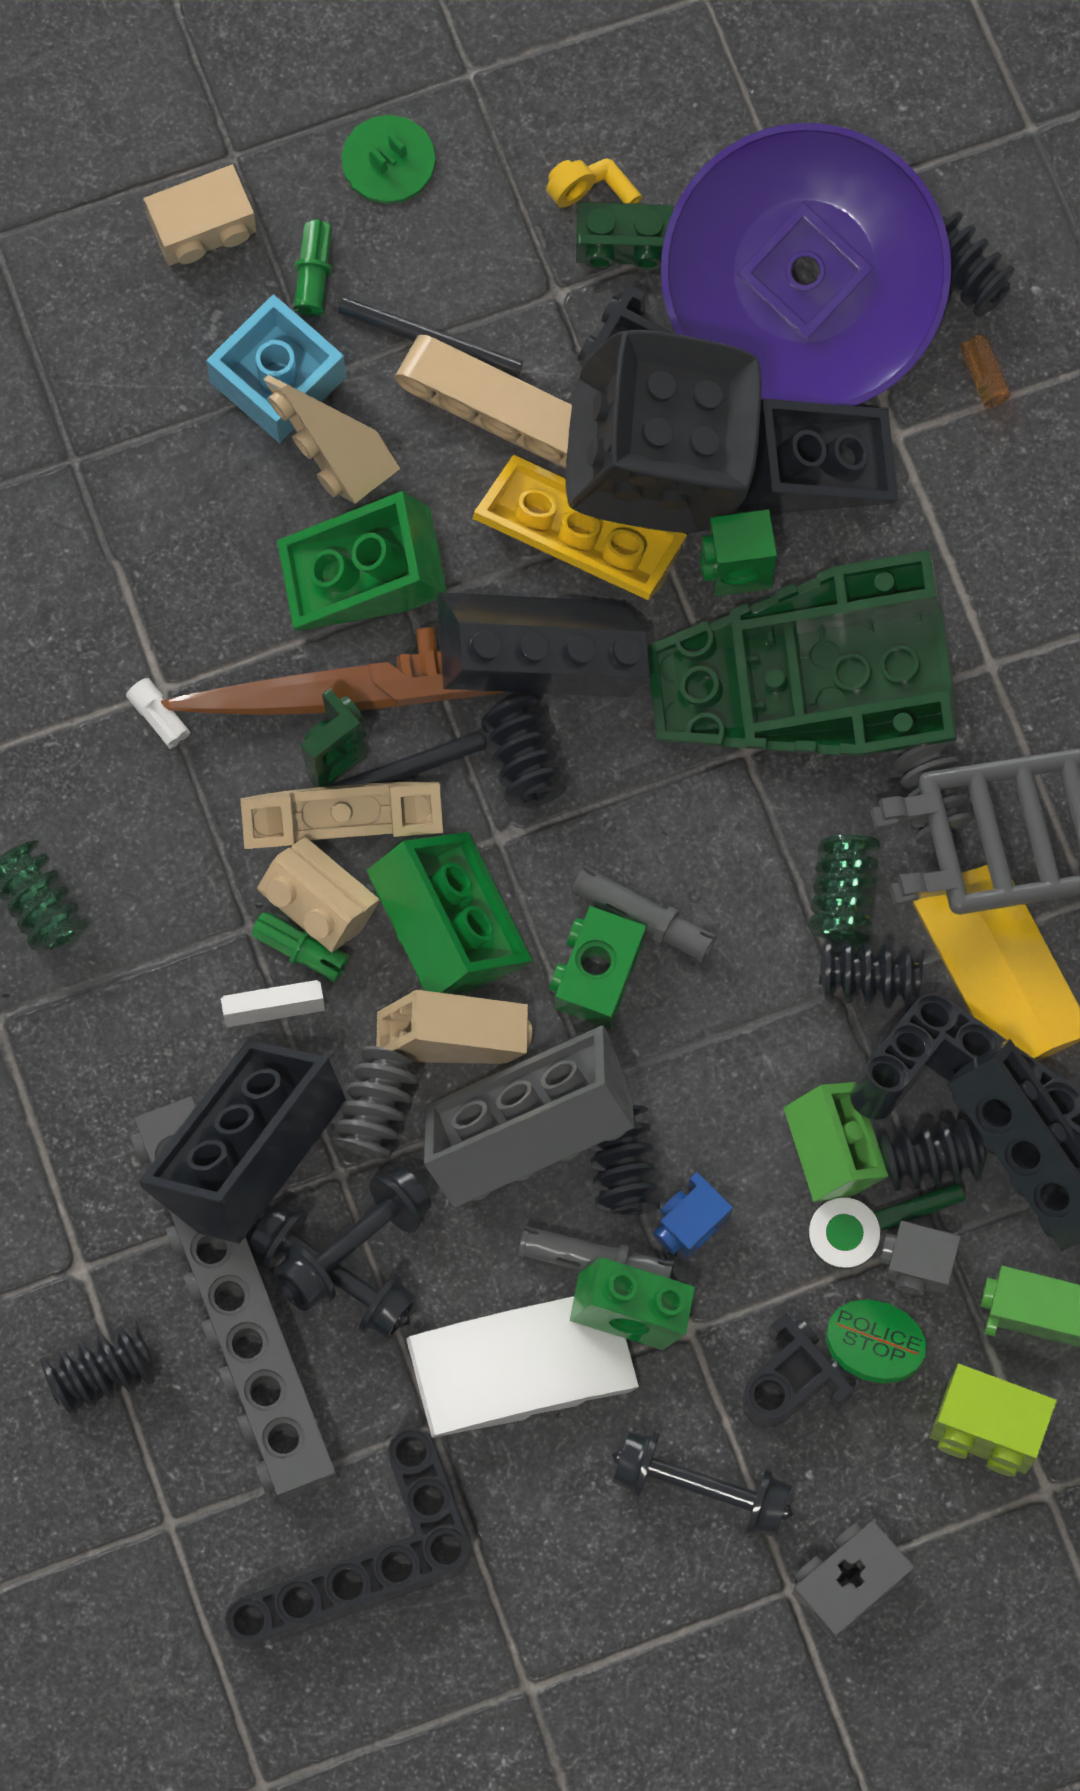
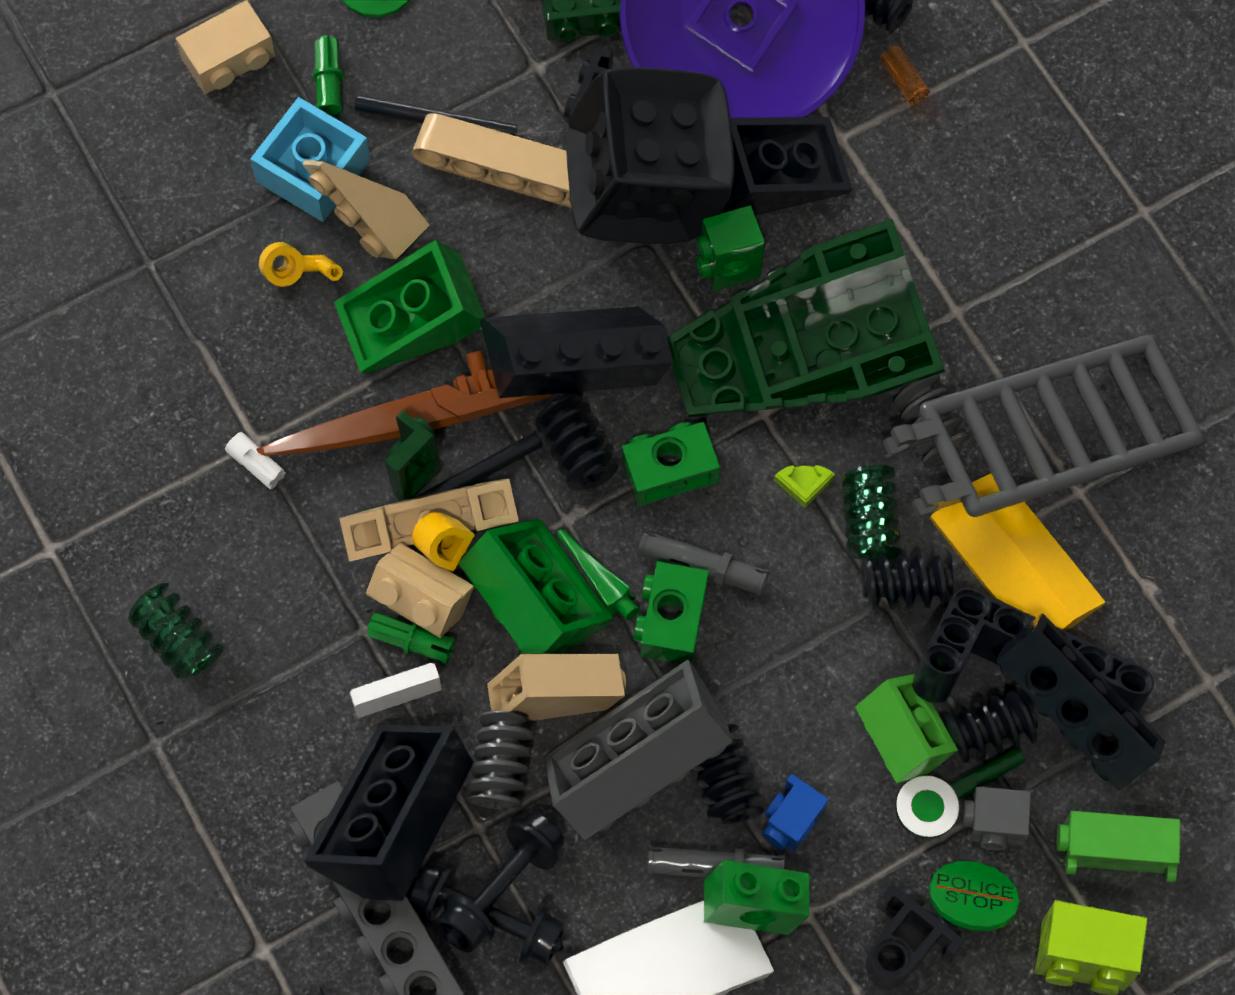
camera: 10 degrees left, 5 degrees down
yellow slope [472,454,687,600] -> none
none -> yellow plate [259,242,343,287]
none -> yellow plate [412,512,475,572]
none -> green piece [557,529,639,620]
none -> green brick [622,422,720,507]
none -> lime tile [774,465,835,508]

